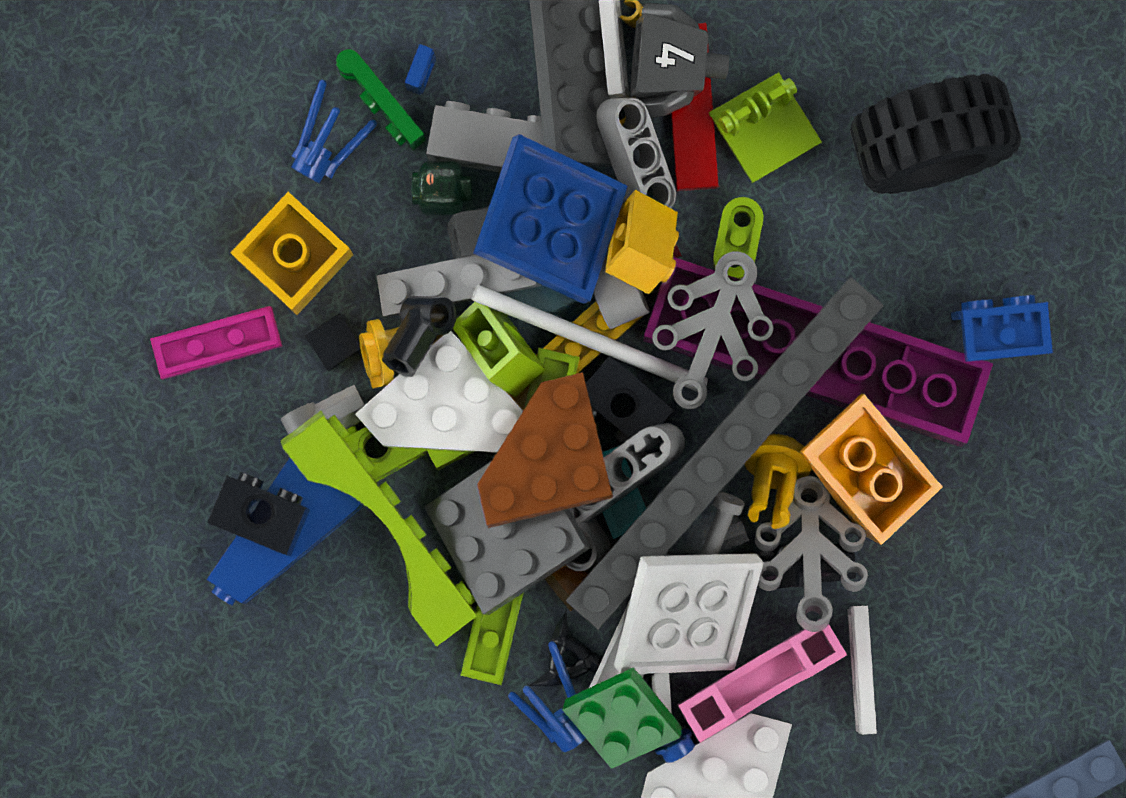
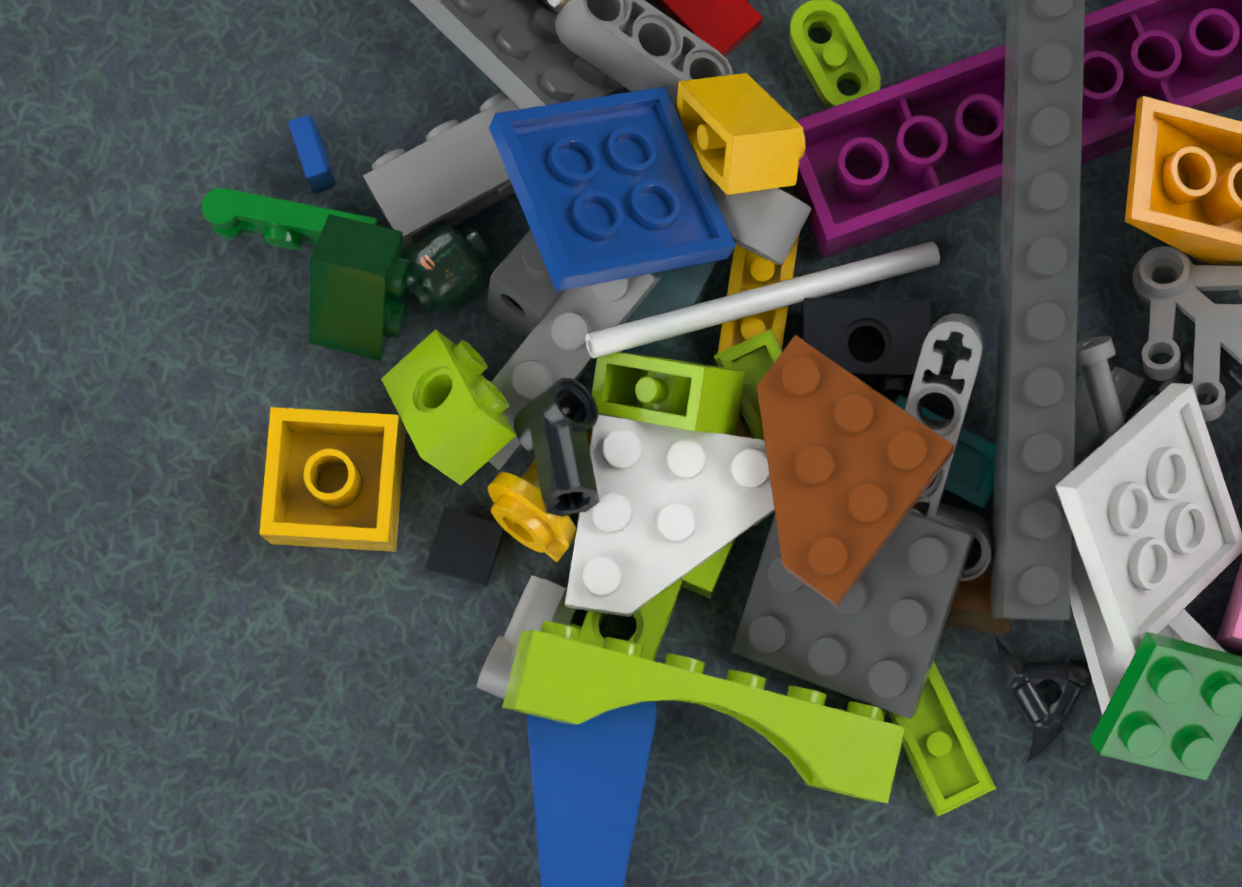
camera: 40 degrees left, 5 degrees down
dark pink tile [150,306,283,380] -> none
black brick [207,472,310,557] -> none
blue plant [291,80,377,184] -> none
blue plant [508,641,586,752] -> none
light grey plant [653,252,773,409] -> none
yellow piece [745,434,811,529] -> none
none -> dark green brick [309,214,411,361]
none -> lime brick [381,329,517,485]

